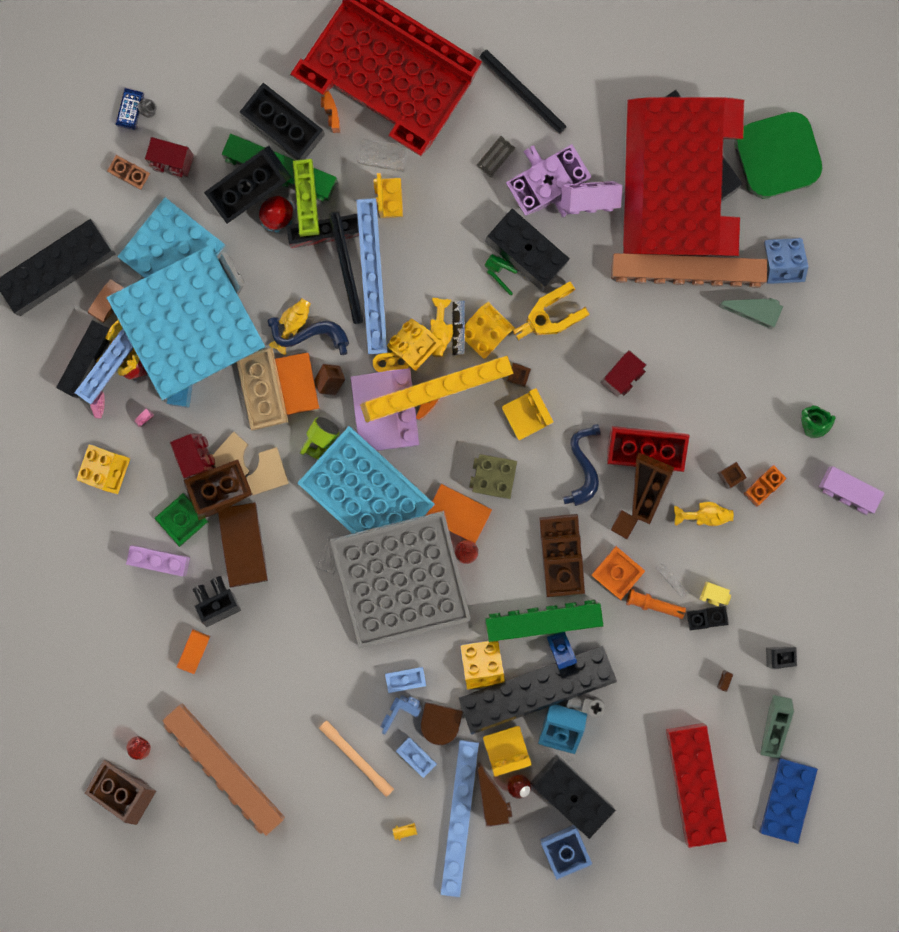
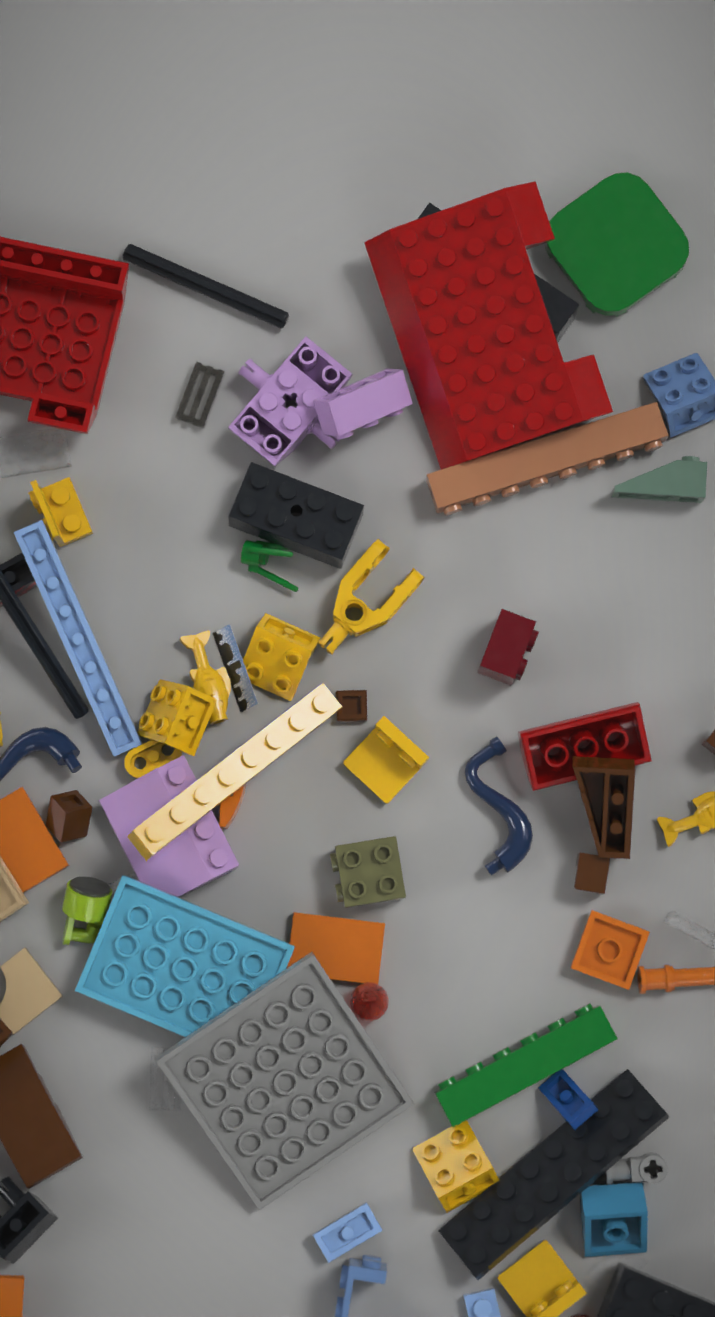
camera: 20 degrees left, 5 degrees down
reddish brown tile [421,702,463,745] -> none
reddish brown slope [539,514,585,597] -> none

